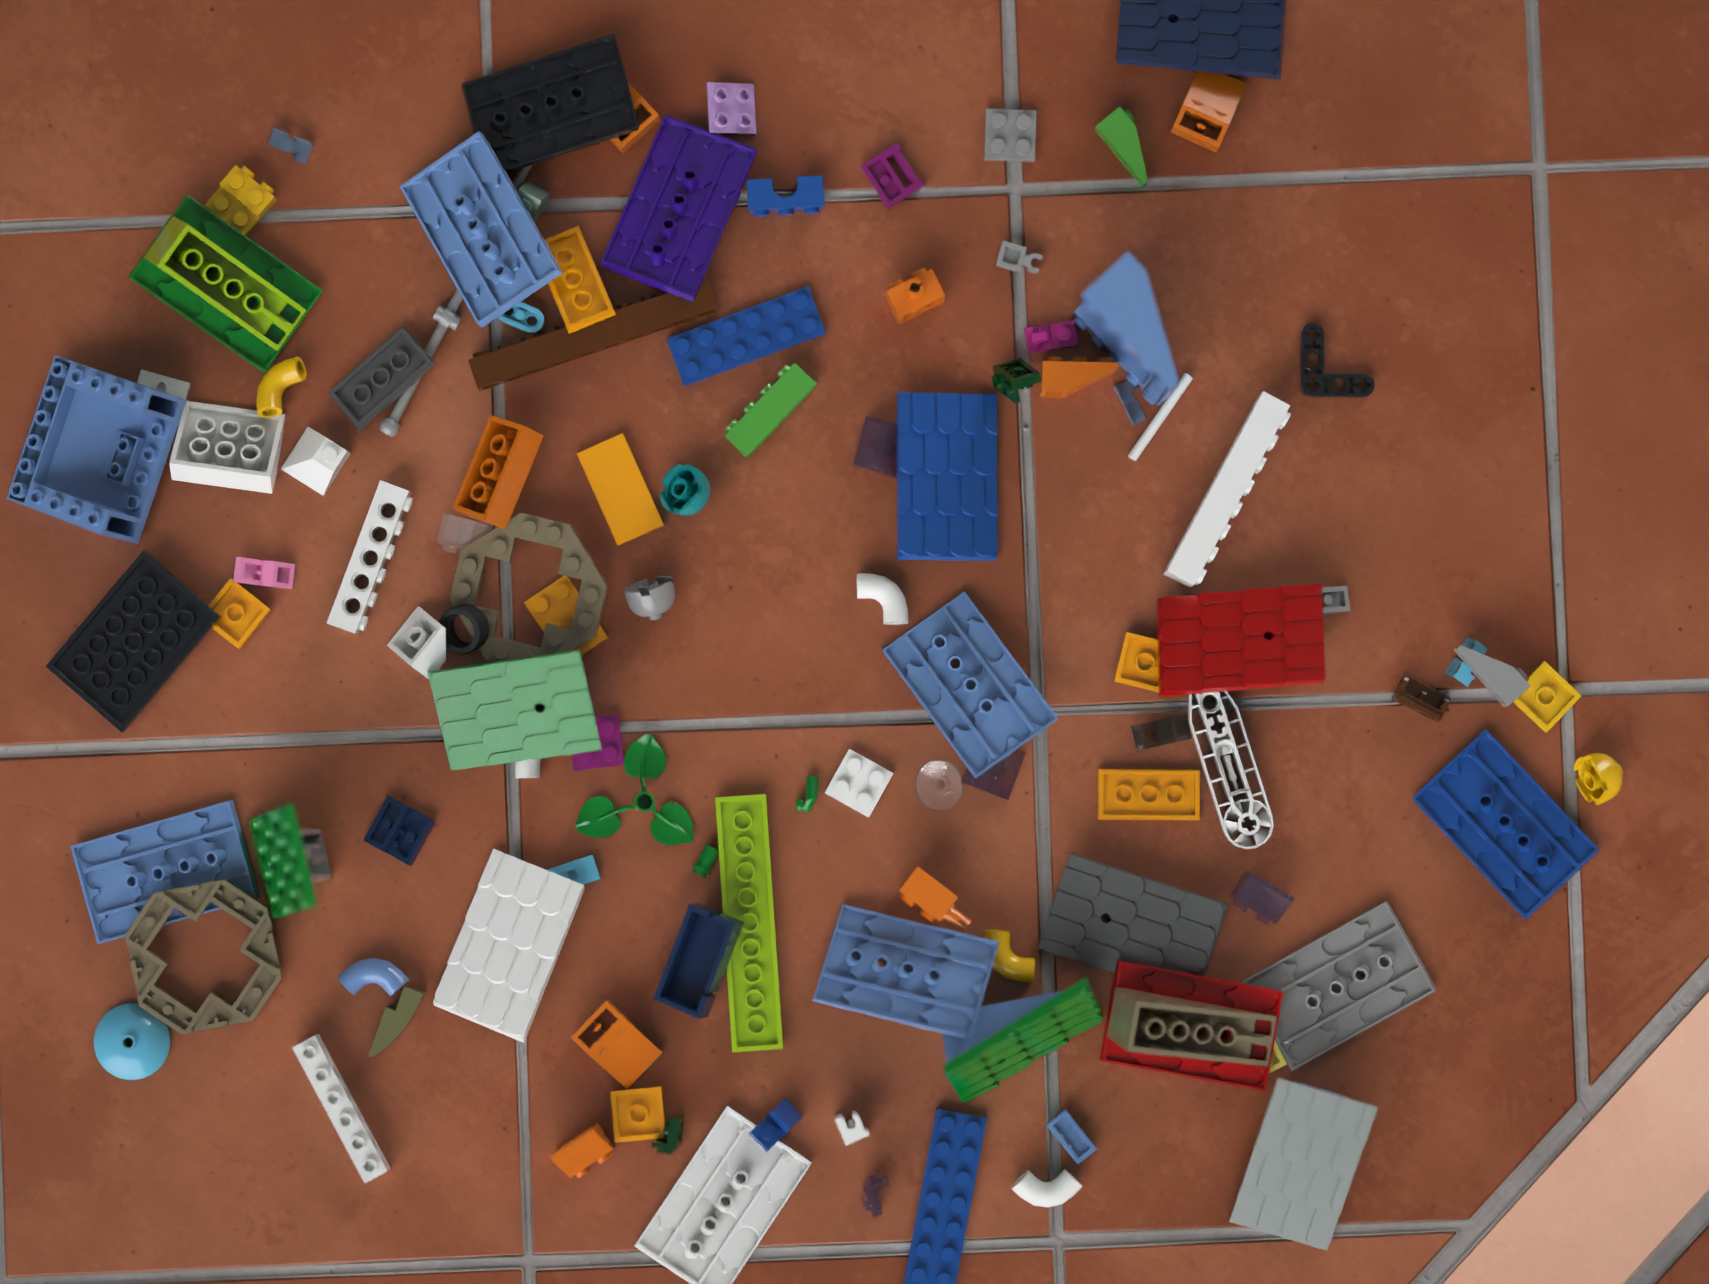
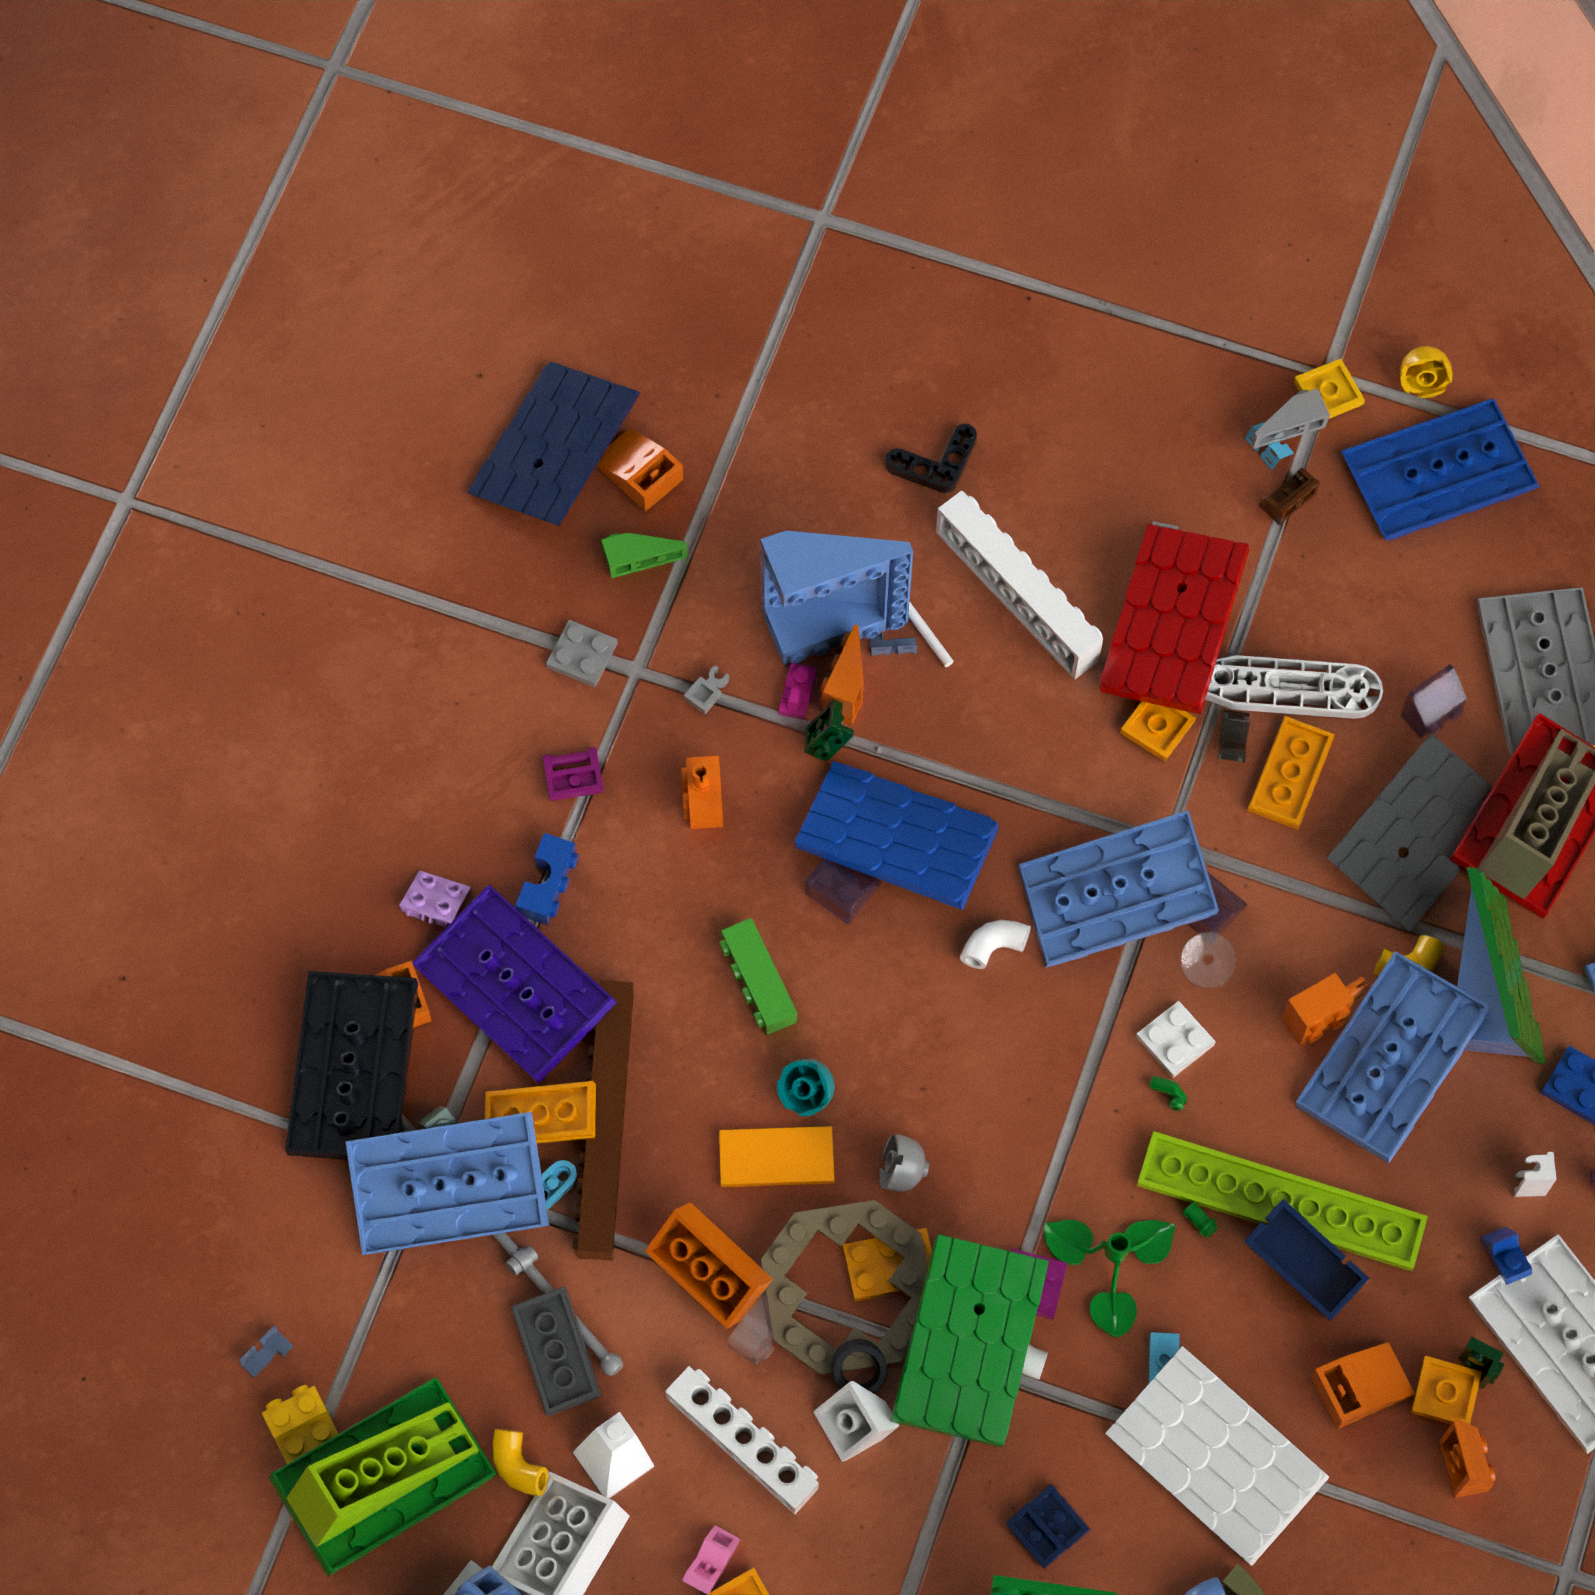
camera: 65 degrees left, 20 degrees down
blue plate [666,286,826,387] -> none

